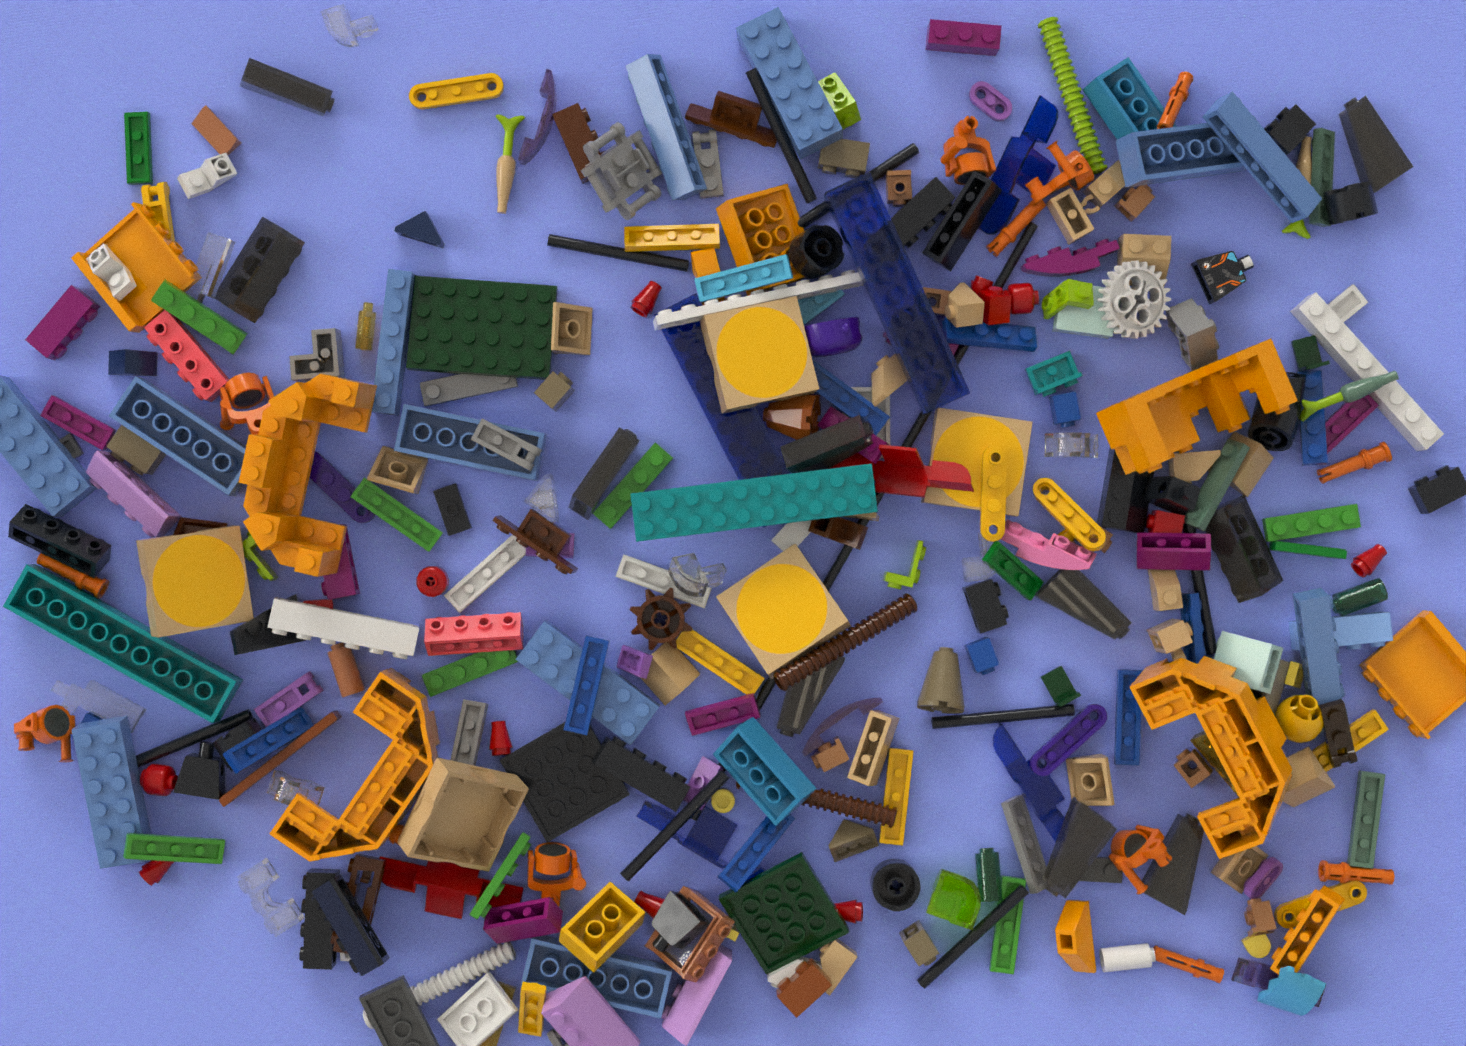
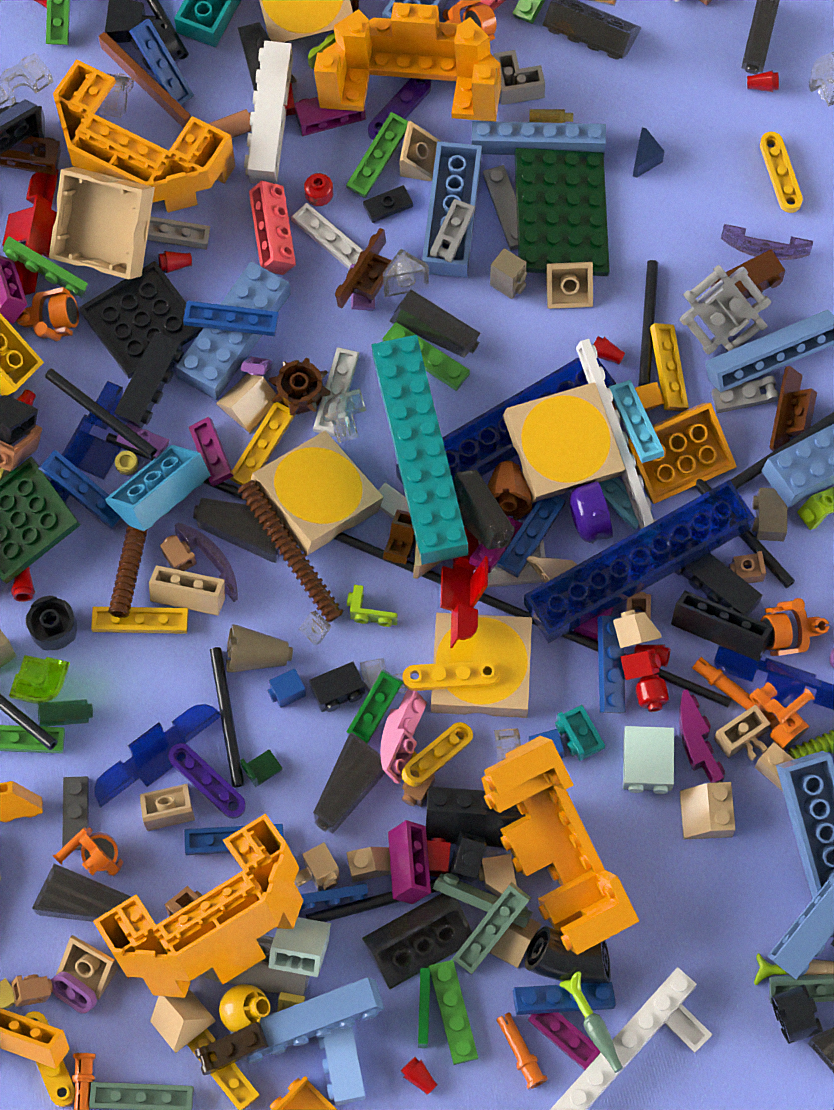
camera: 90 degrees right, 20 degrees down
medium lavender plate [254,671,324,727] -> none
bright green plate [422,650,518,697] -> none
tan piece [495,114,525,214] -> none
black brick [787,225,844,279] -> none
dark tan slope [828,819,879,862] -> none
light grey plate [1001,795,1052,894] -> none
lime bracket [1041,279,1094,320] -> none
clear smoke slope [1042,796,1117,898] -> none
white gear [1097,260,1171,339] -> none
medium nougat brick [1114,185,1155,222] -> none
light grey brick [1166,298,1219,371] -> none
black torso [1191,251,1254,304] -> none
dark green bracket [1291,335,1330,372] -> none
clear green brick [1332,578,1388,616] -> none
none -> clear plate [299,610,332,645]
none -> sand green plate [452,882,531,974]
none -> red cone [747,70,779,92]

